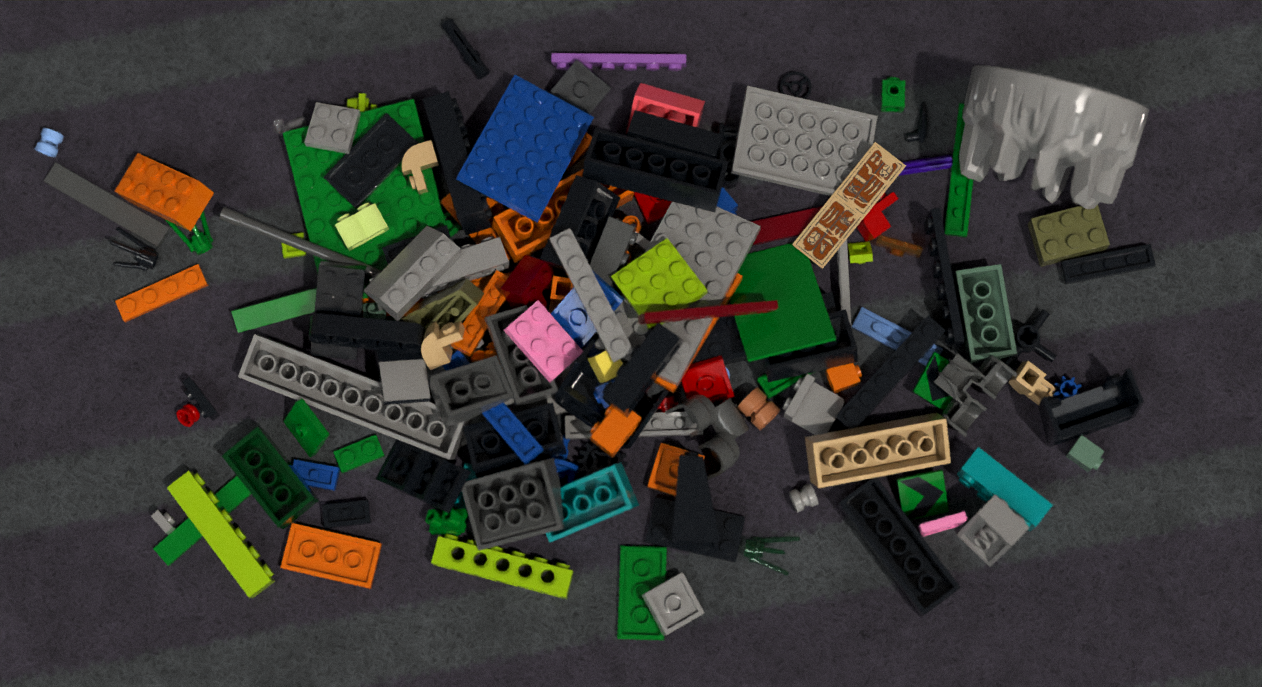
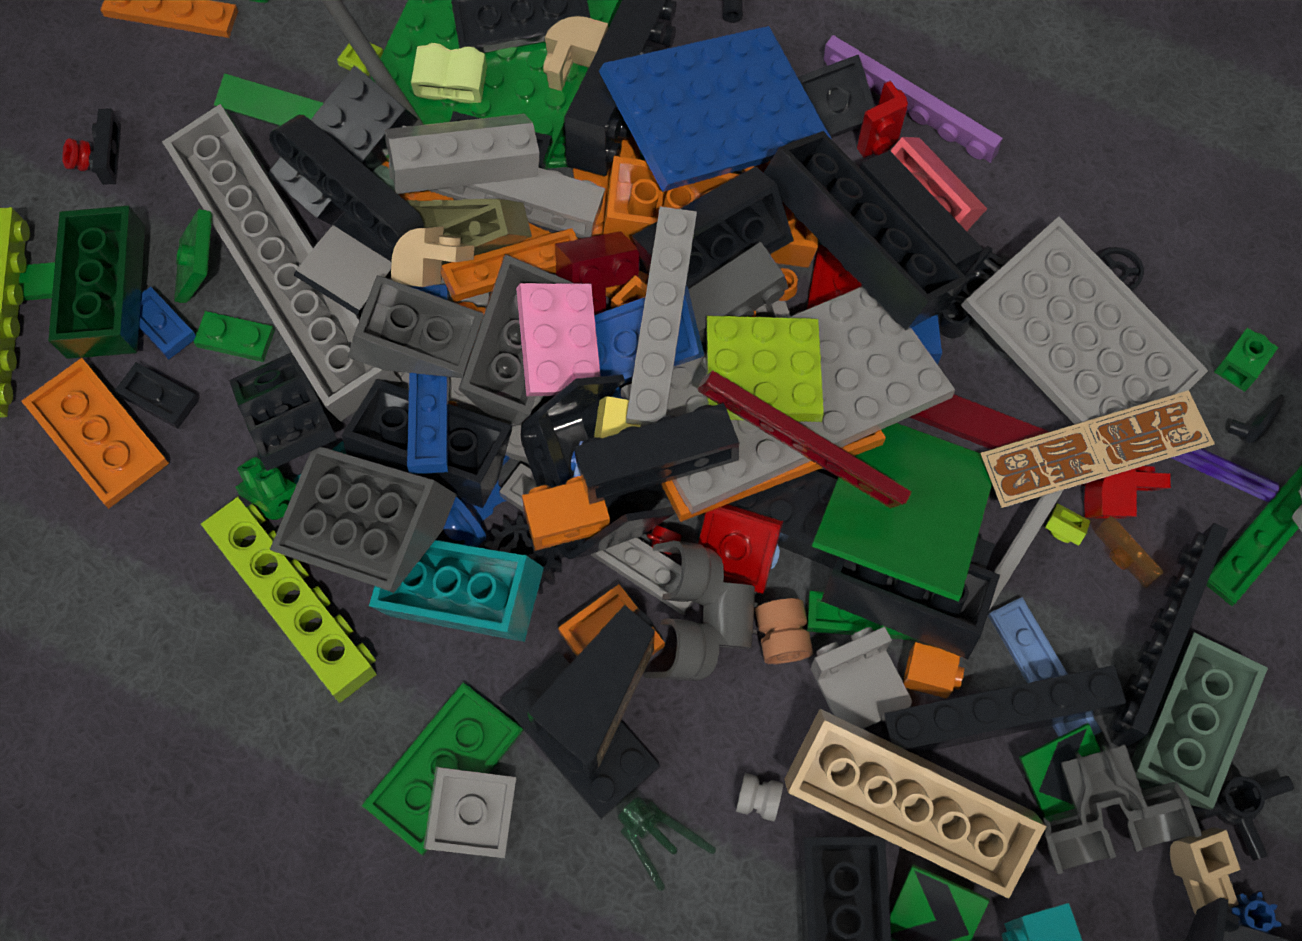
camera: 30 degrees right, 10 degrees down
none -> red bracket [857,80,908,158]

